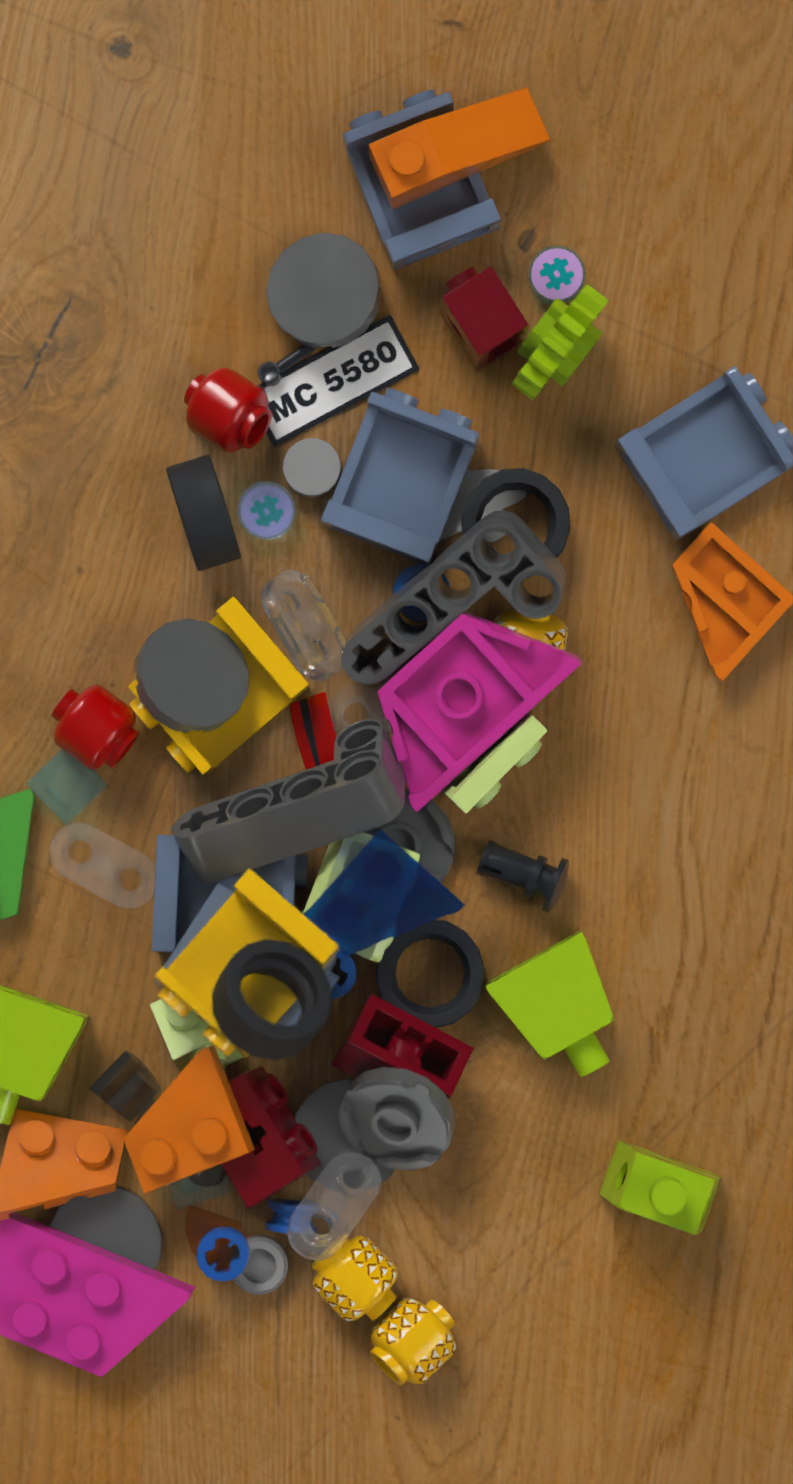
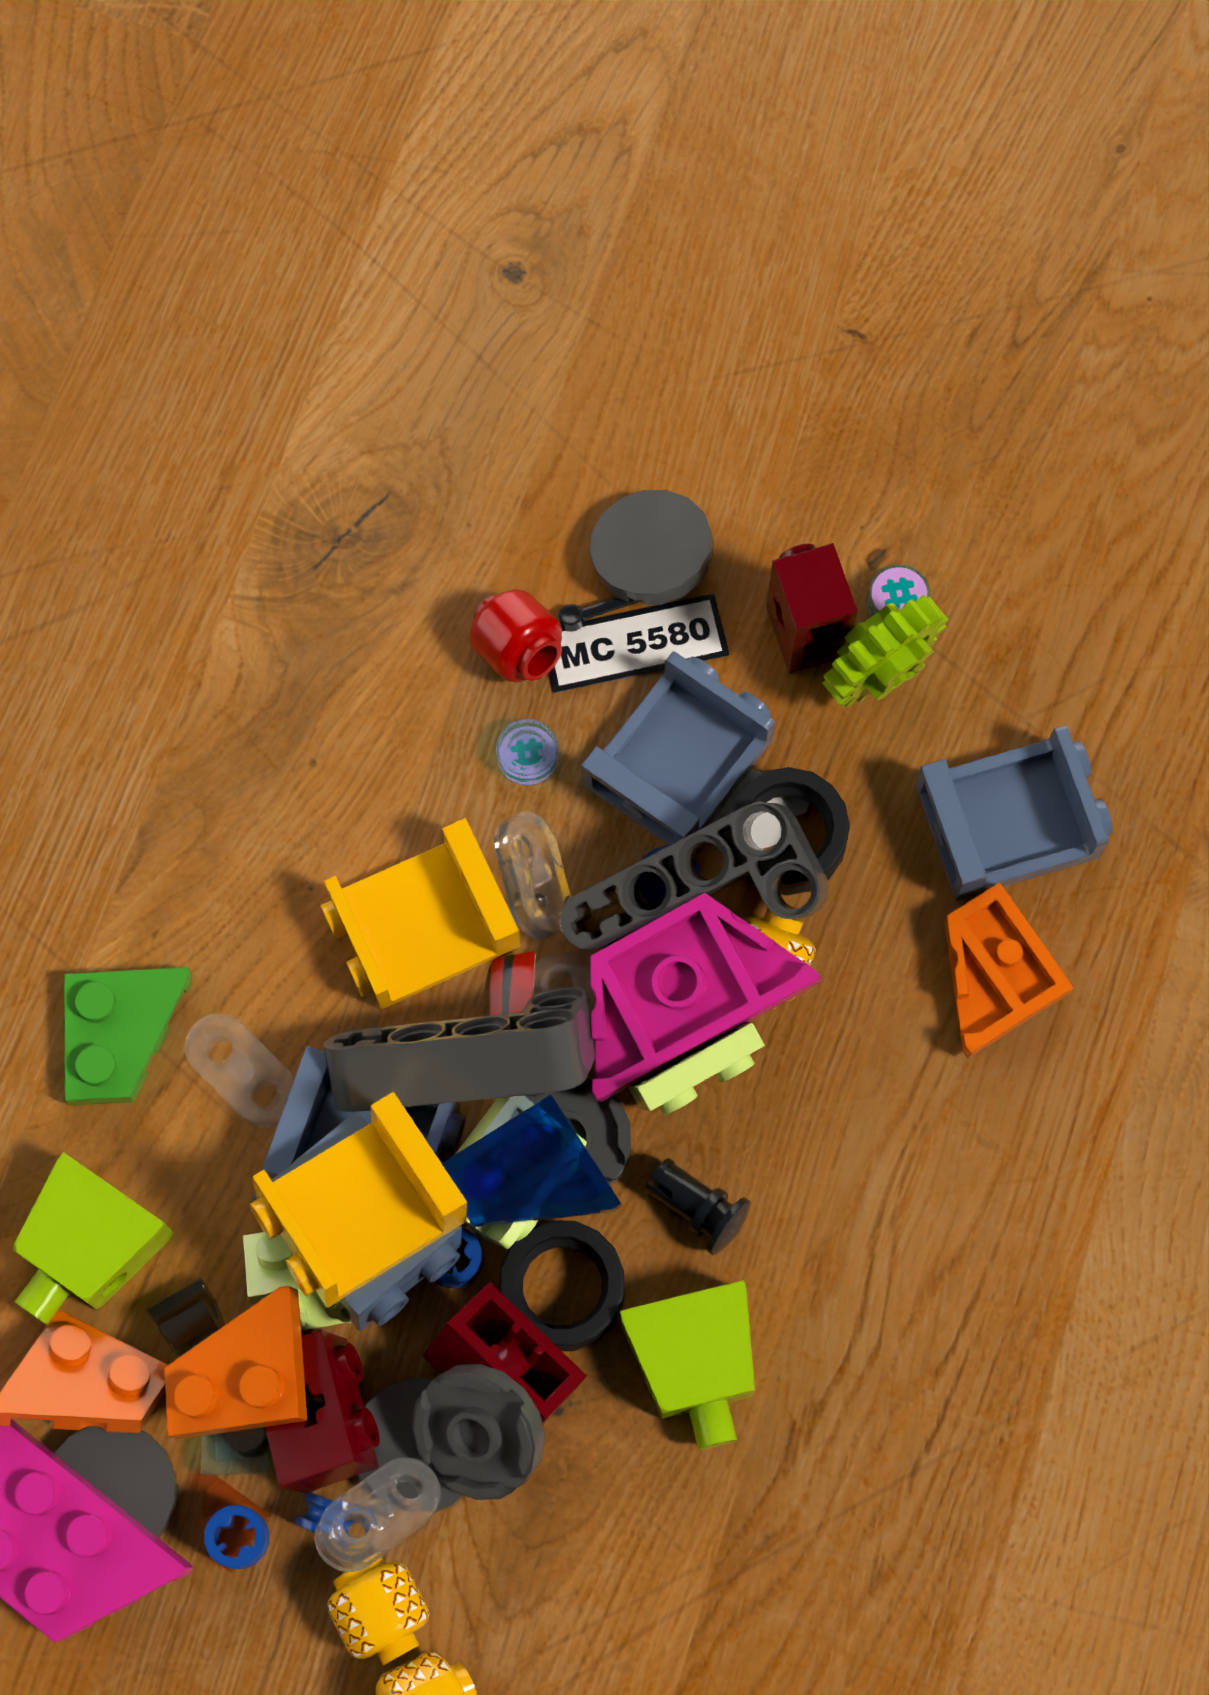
camera: 10 degrees right, 15 degrees down
clear light blue tile [26,749,109,825] -> none
red head [51,684,140,770] -> none
dark grey tile [134,619,249,733] -> none
black tyre [166,455,241,571] -> none
black tyre [212,939,332,1060] -> none
light grey tile [231,1235,289,1295] -> none
light grey tile [283,438,341,497] -> none
sand blue panel [342,90,501,271] -> none
orange slope [369,87,550,210] -> none
lime torso [599,1139,722,1235] -> none

